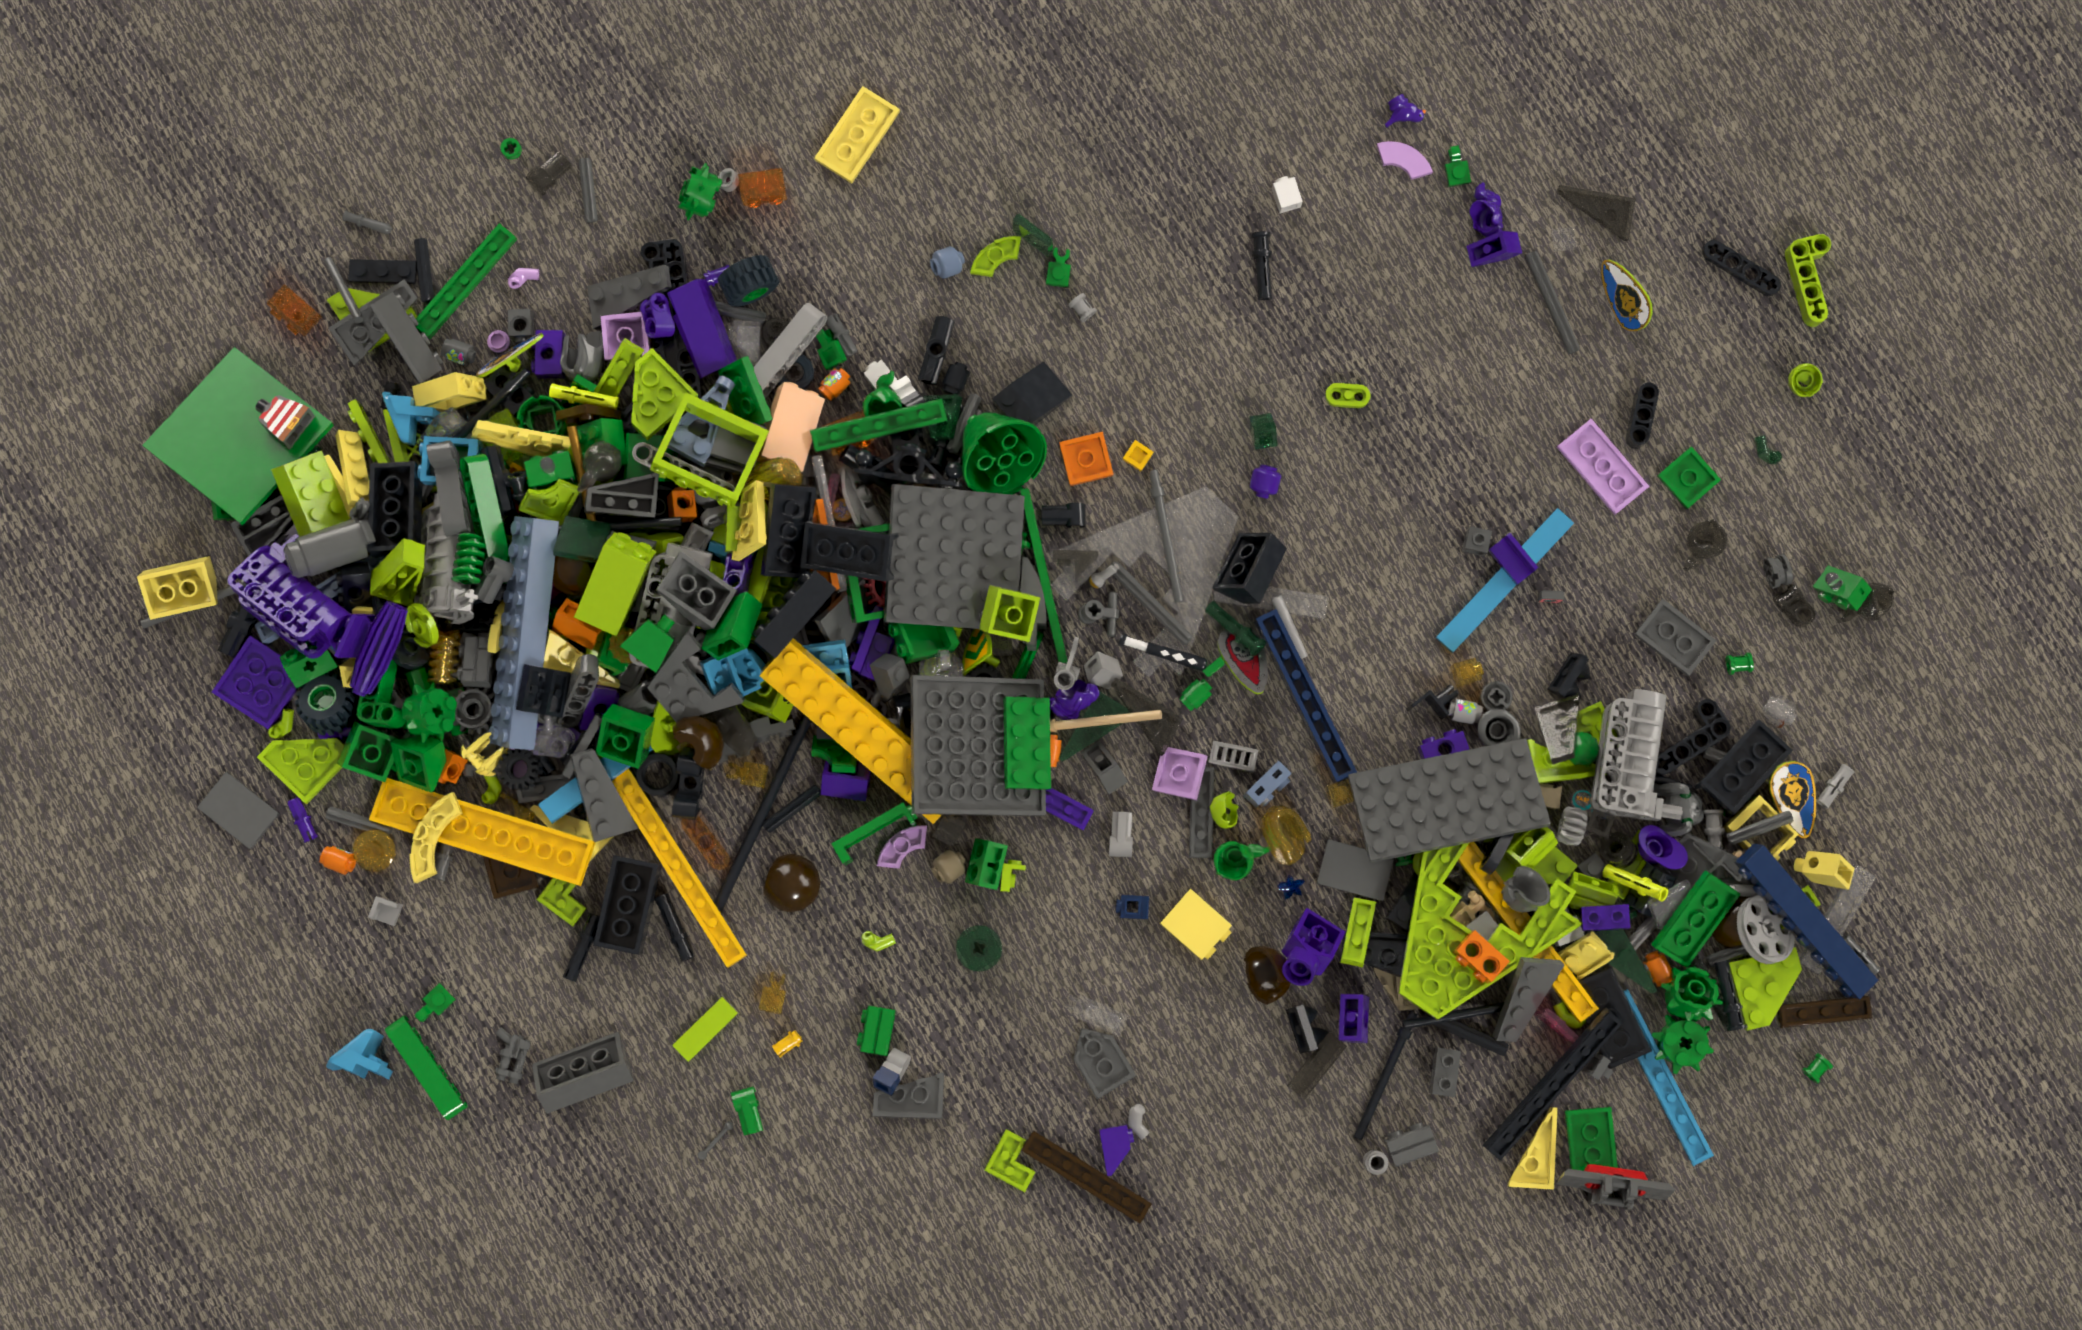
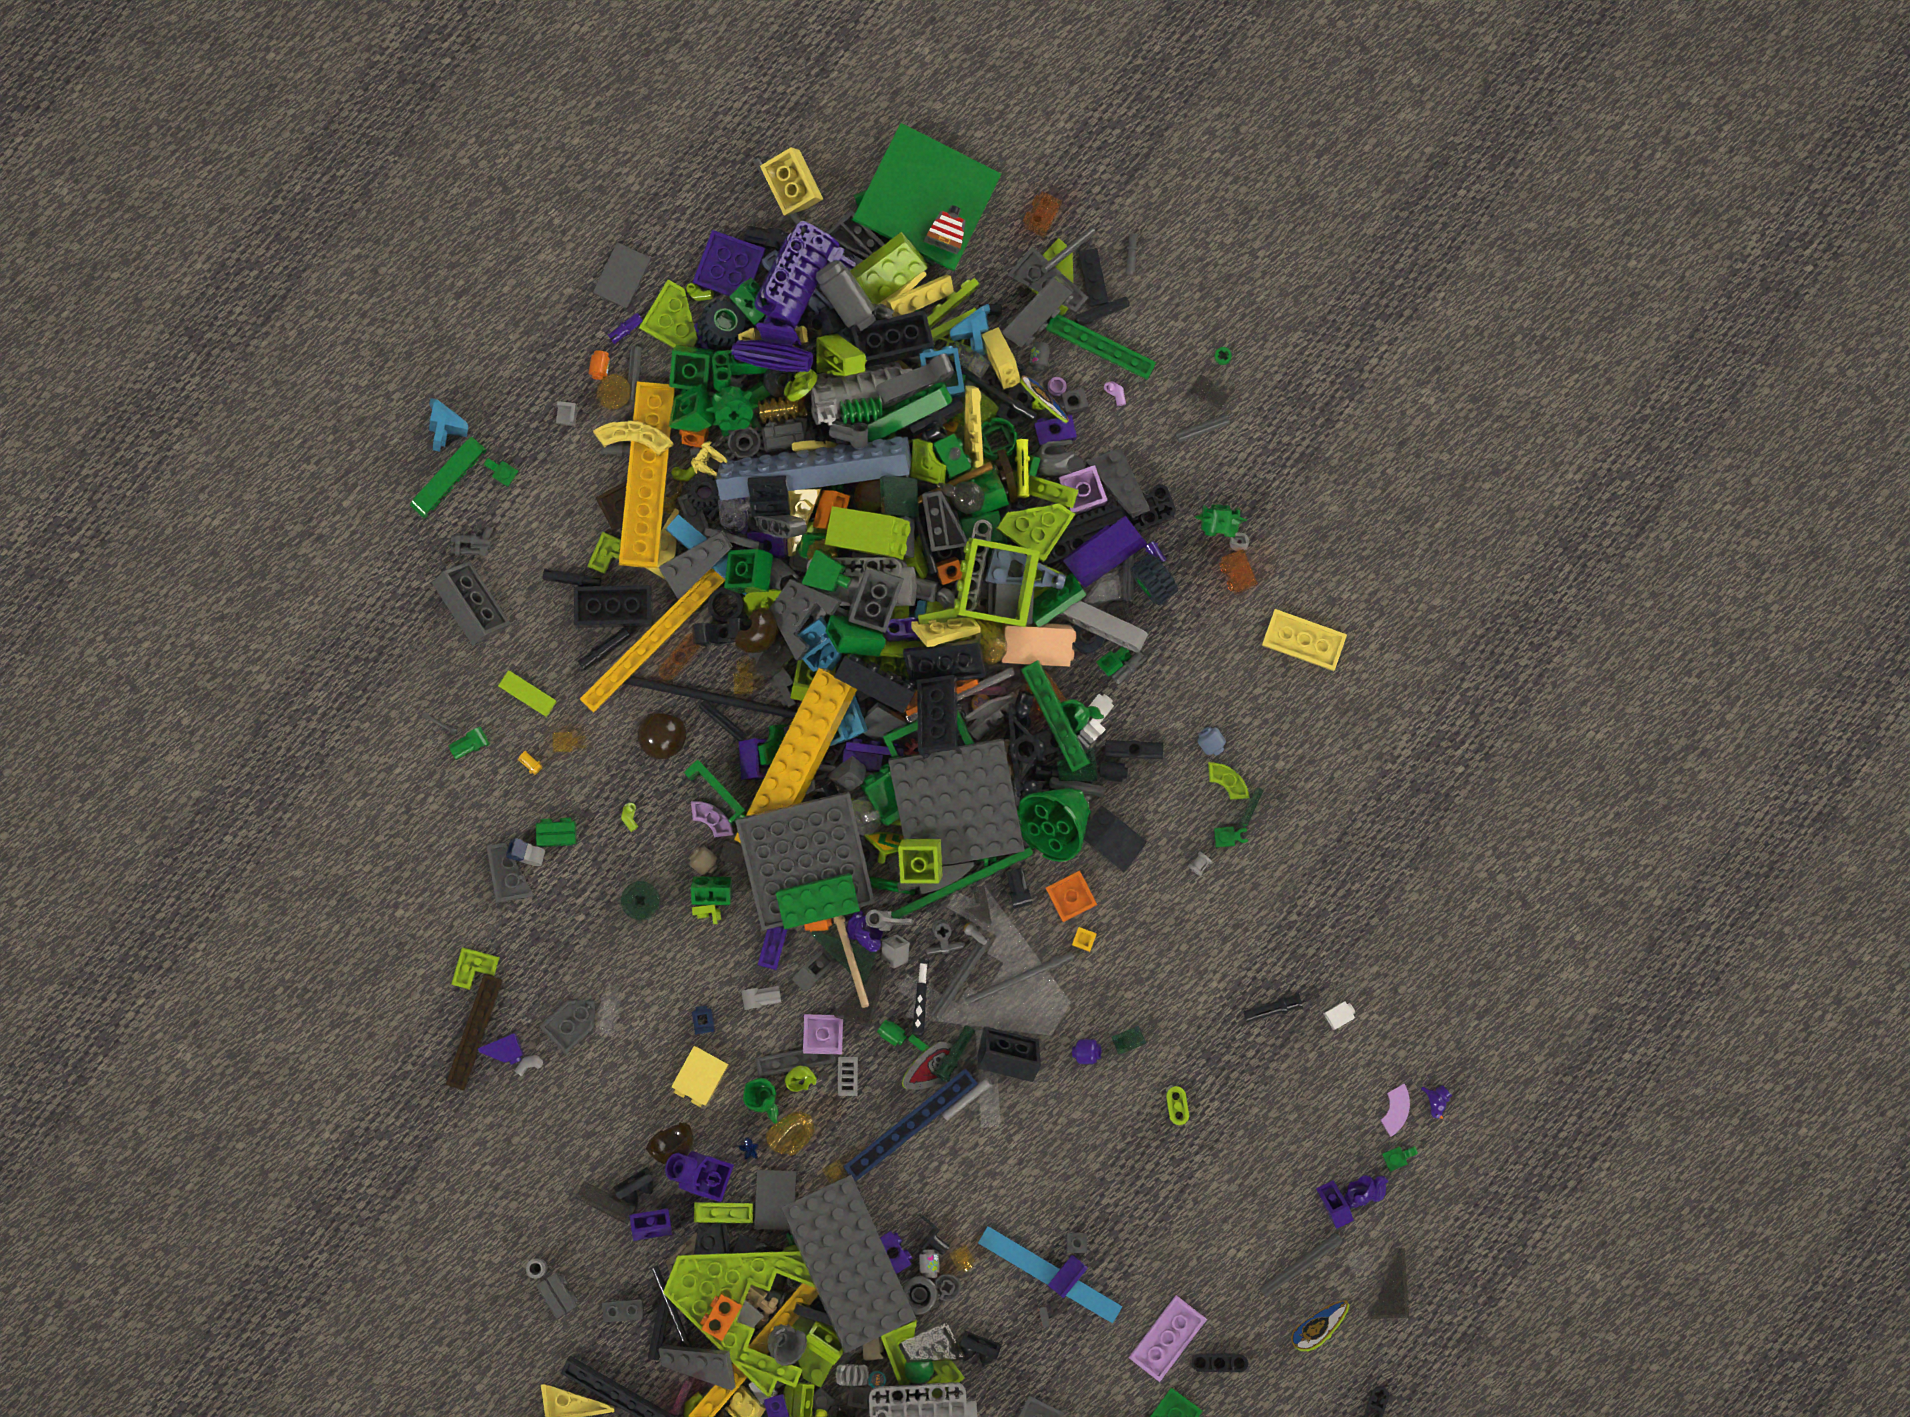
camera: 75 degrees right, 0 degrees up
dark purple piece [640,293,675,338] -> none
orange brick [818,368,850,401] -> none
sand blue piece [1243,761,1292,808] -> none
black bar [1353,1011,1418,1141] -> none

